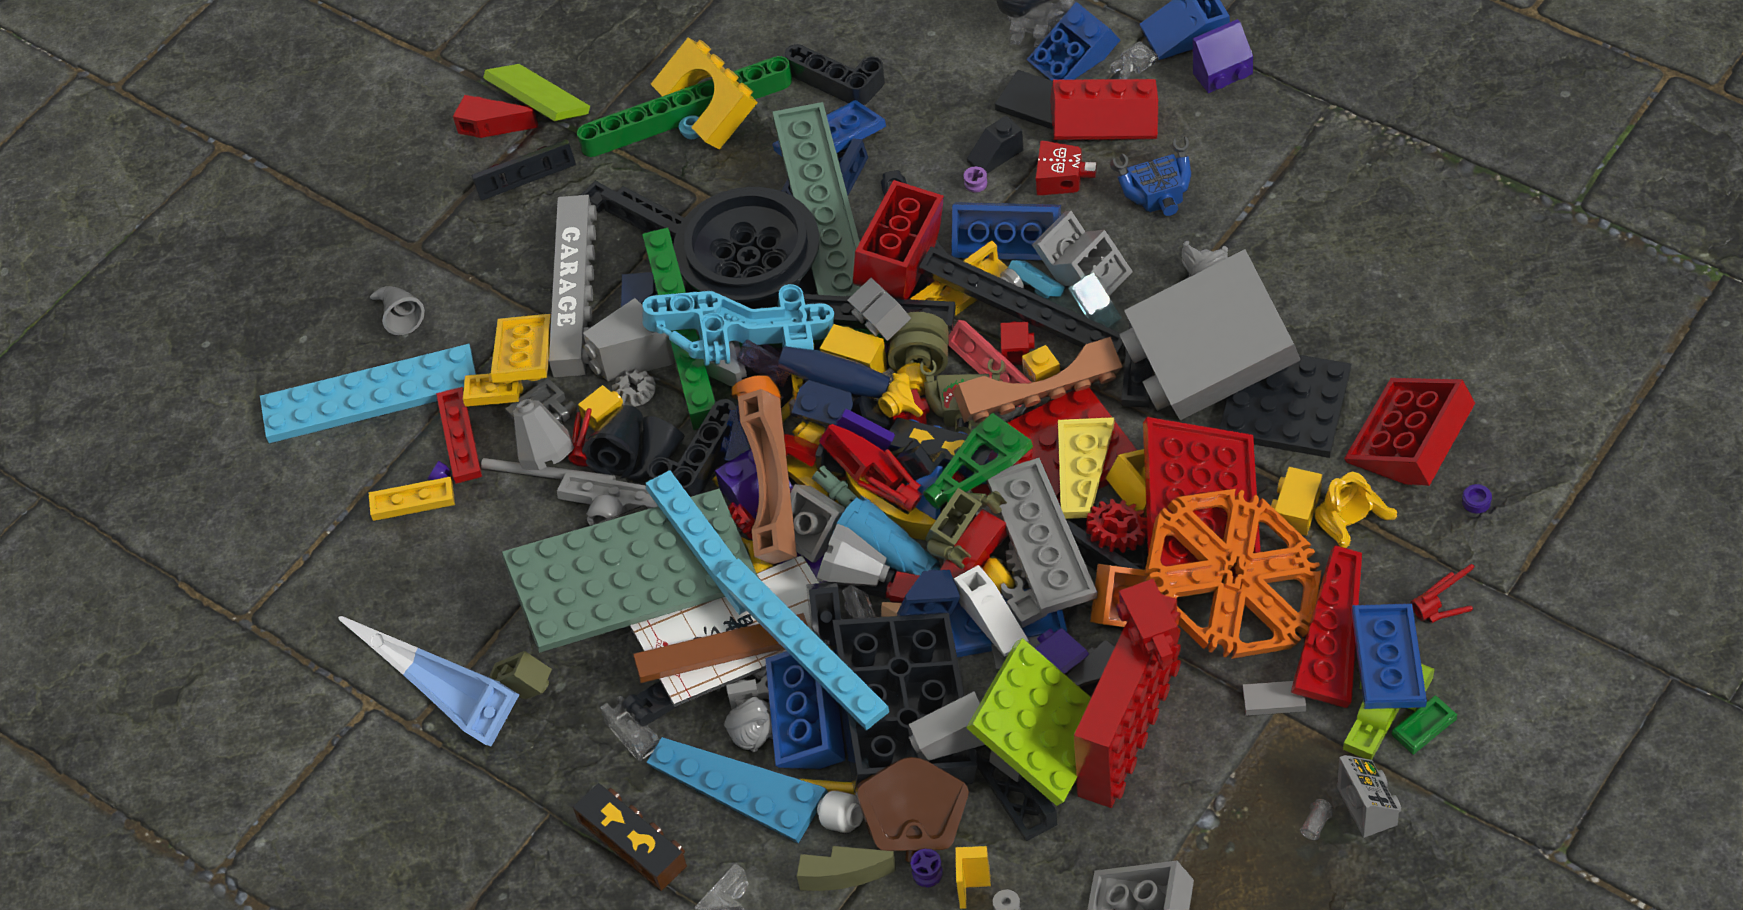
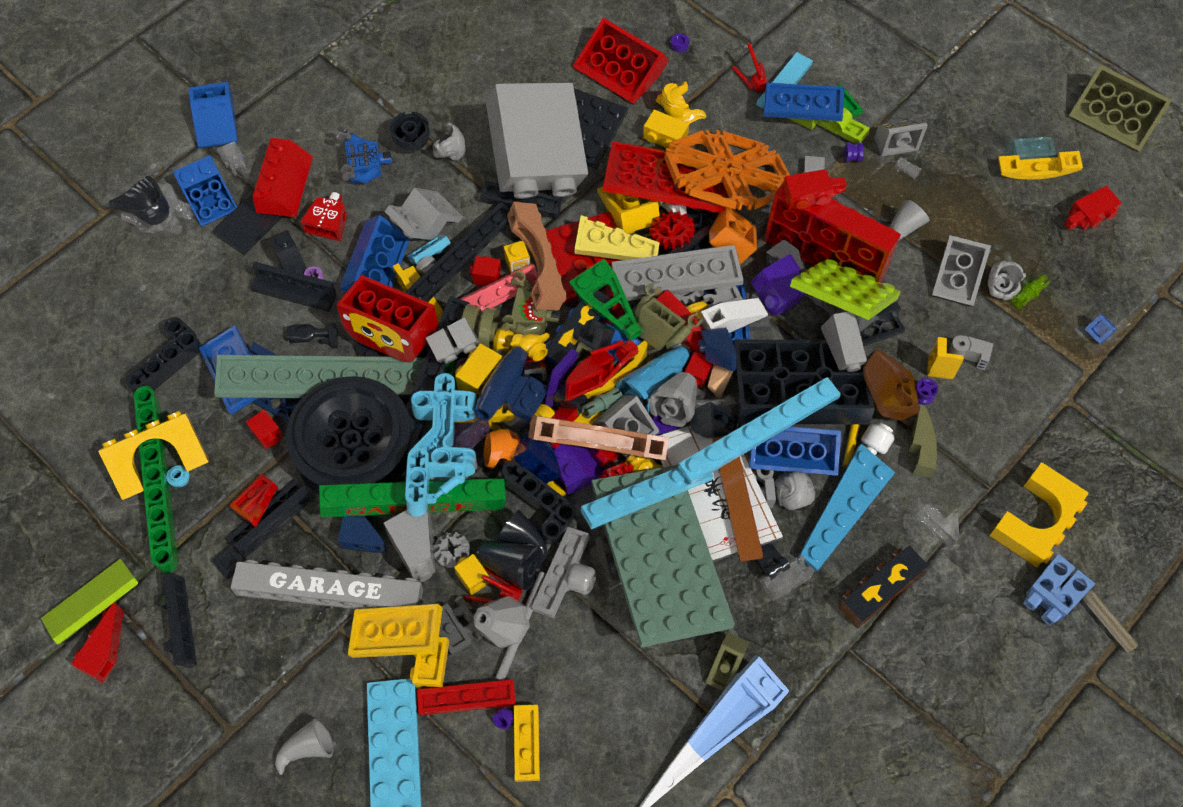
camera: 90 degrees left, 10 degrees up
clear light blue plate [1069,272,1122,327] -> none
slope [1193,19,1253,93] -> none
red wing [1291,545,1362,708] -> none
none -> red wing [229,474,278,526]
none -> red brick [246,410,283,449]
none -> black fence [250,262,337,312]
none -> black cylinder [390,112,430,152]
none -> medium azure tile [756,52,813,109]
none -> dark purple wheel [844,142,864,162]
none -> light grey hat [890,200,930,247]

